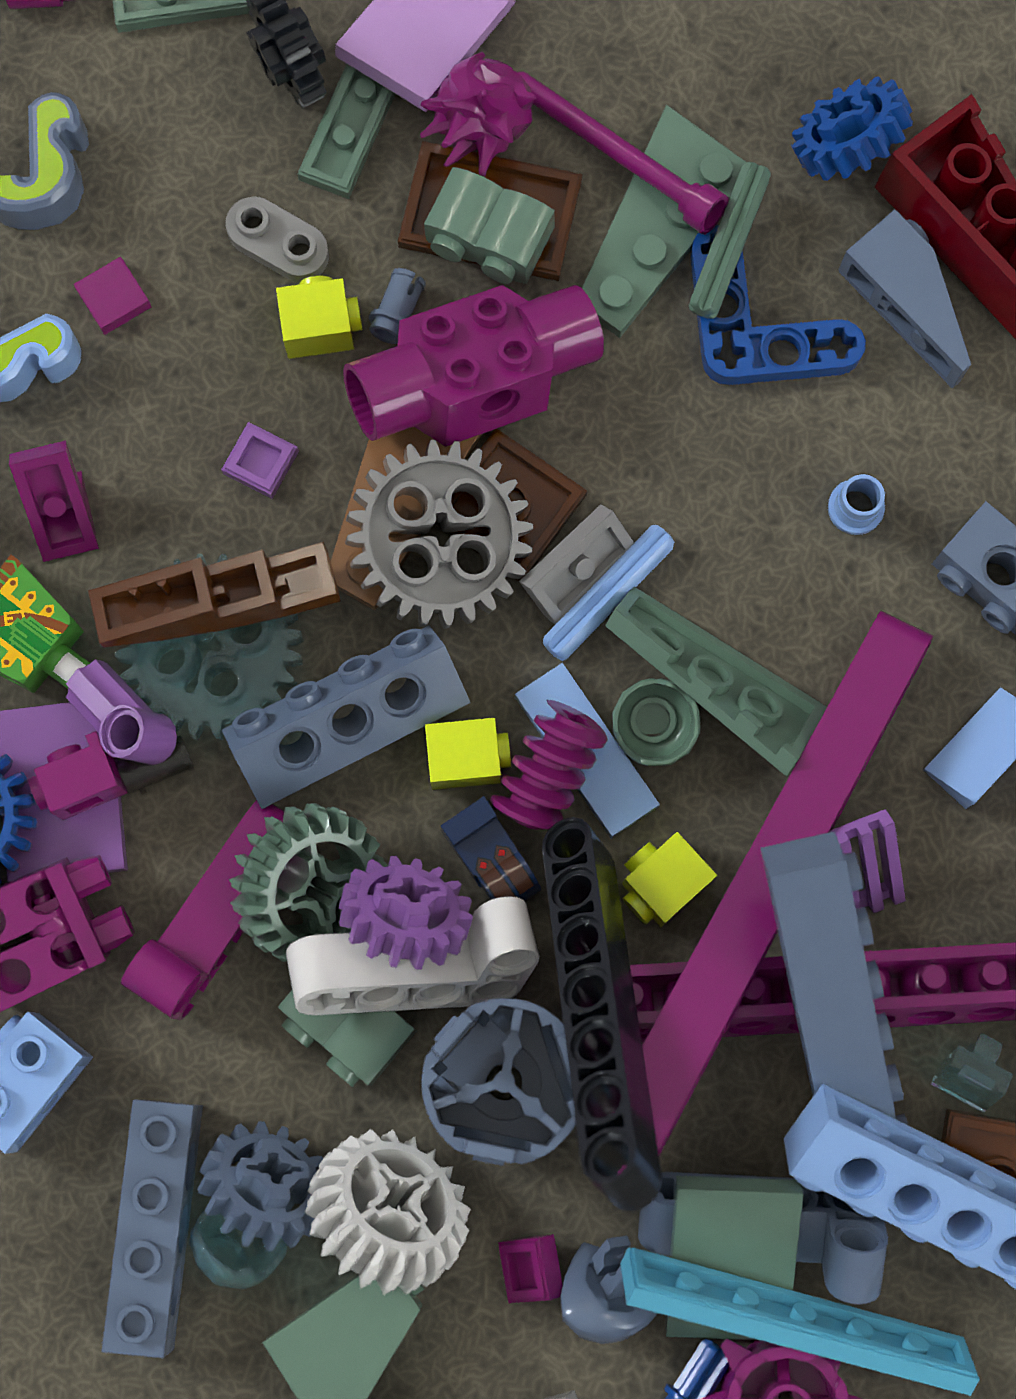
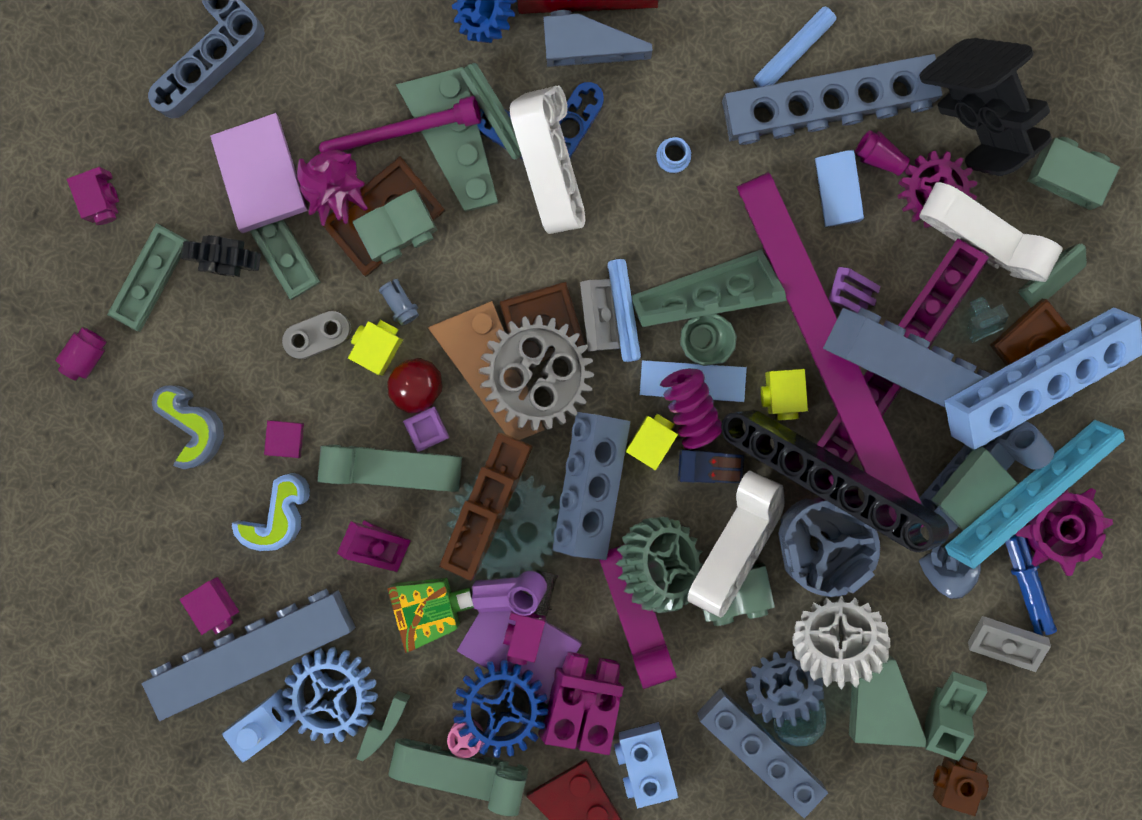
camera: 55 degrees left, 10 degrees up
medium lavender gear [339,856,473,970] -> none
magenta brick [343,285,604,447] -> none
magenta tile [498,1234,563,1303] -> none
none -> sand green beam [317,445,462,492]
none -> dark red hair [387,358,442,413]
none -> white beam [510,85,585,234]

